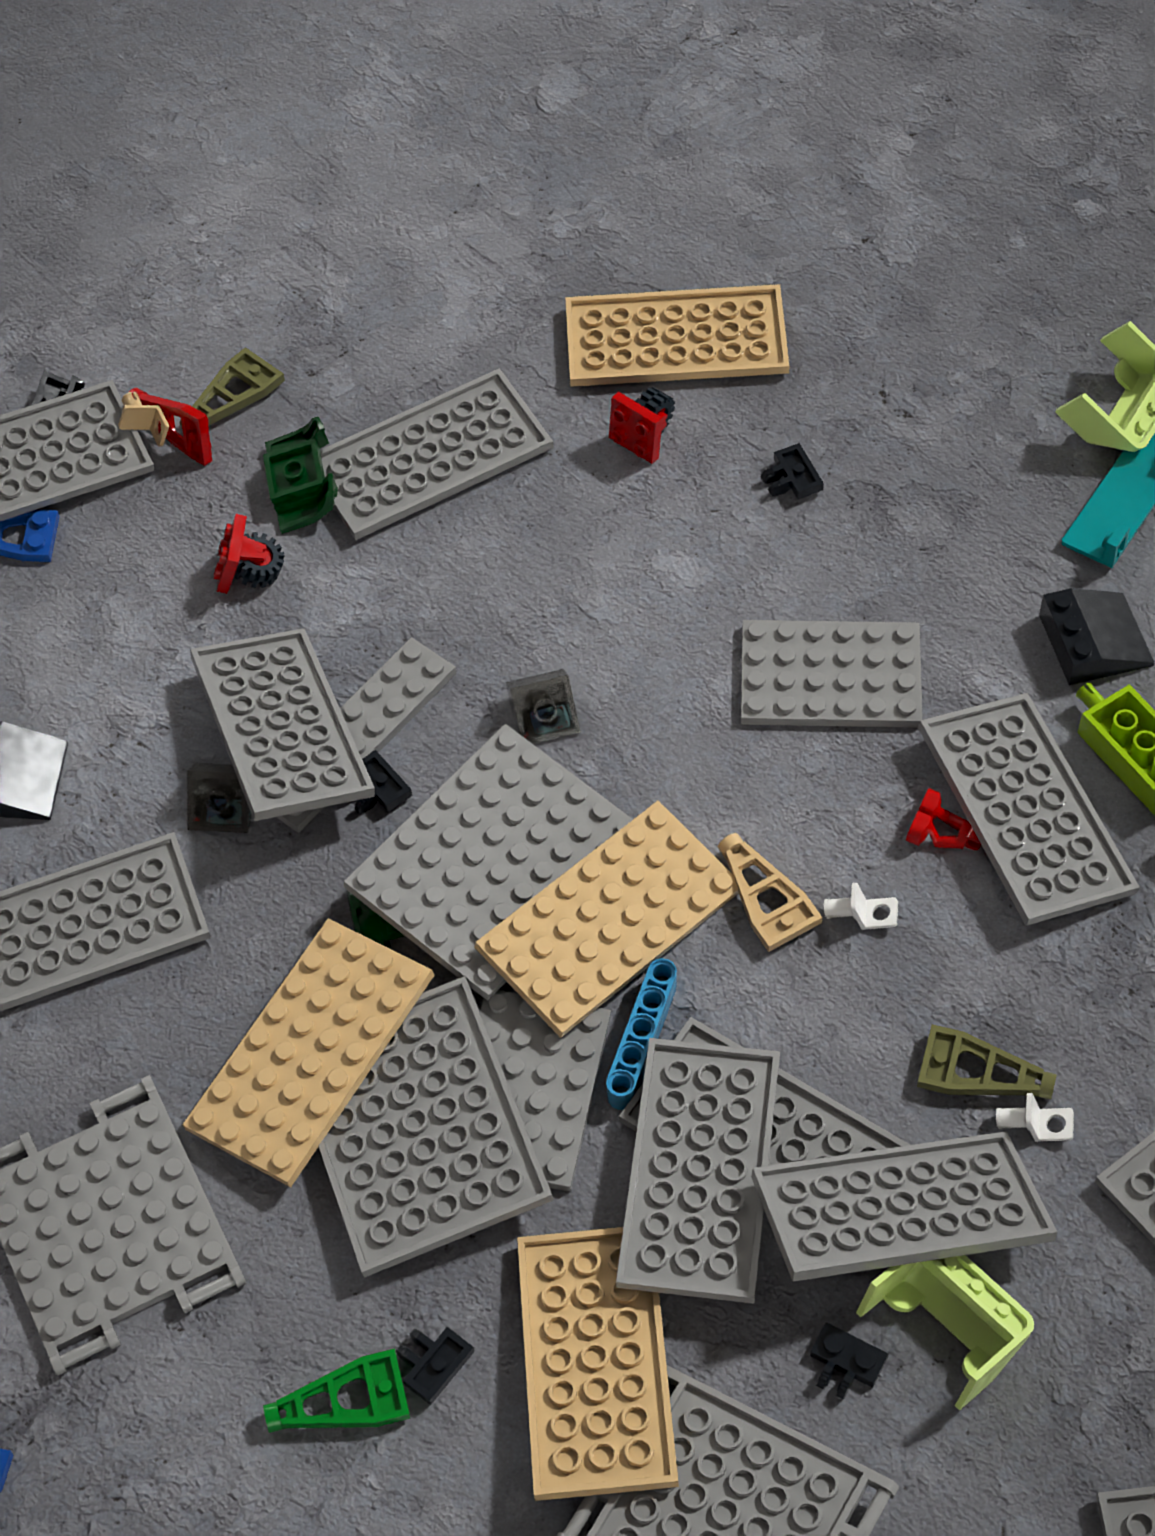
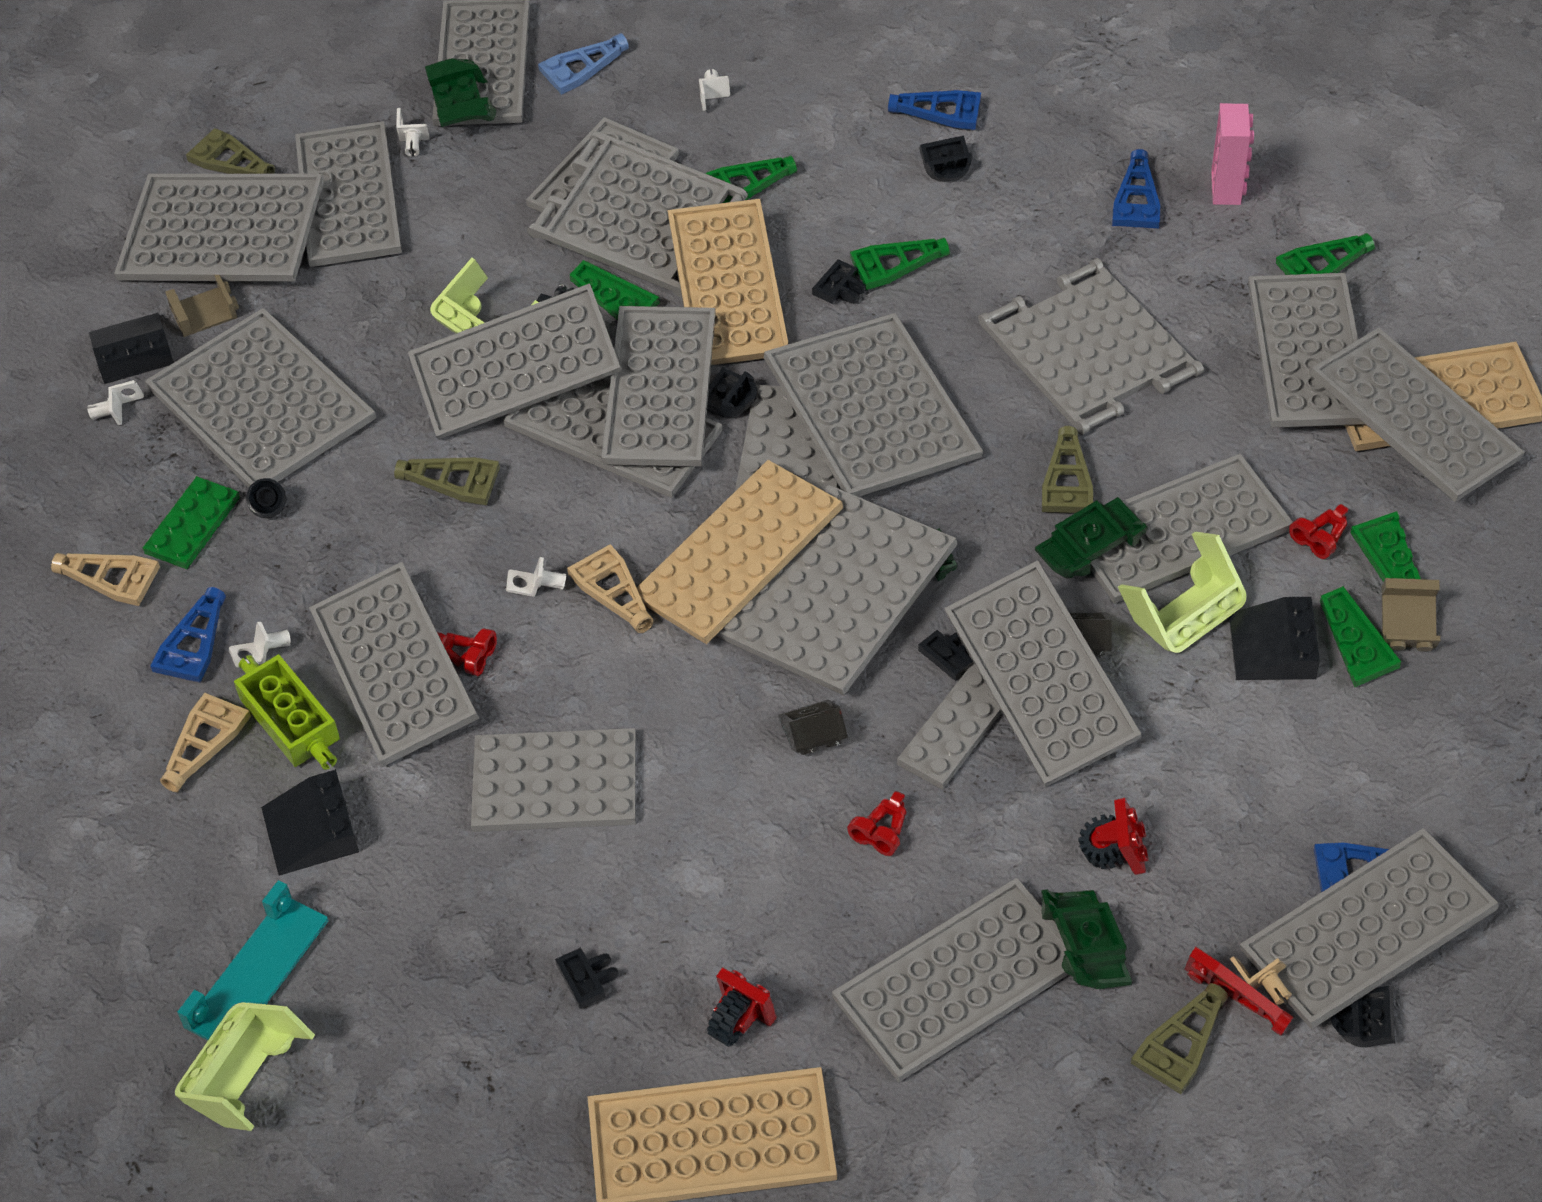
camera: 175 degrees right, 5 degrees down
tan plate [182,918,434,1187] -> none
dark azure beam [606,958,677,1110] -> none
white bracket [996,1093,1074,1142] -> none
none -> green wing [569,260,660,321]
none -> black slope [707,367,757,417]
none -> red piece [847,791,906,856]
none -> dark green piece [1035,497,1148,579]
none -> olive plate [1042,426,1093,513]
none -> yellowish green windscreen [1118,532,1246,653]

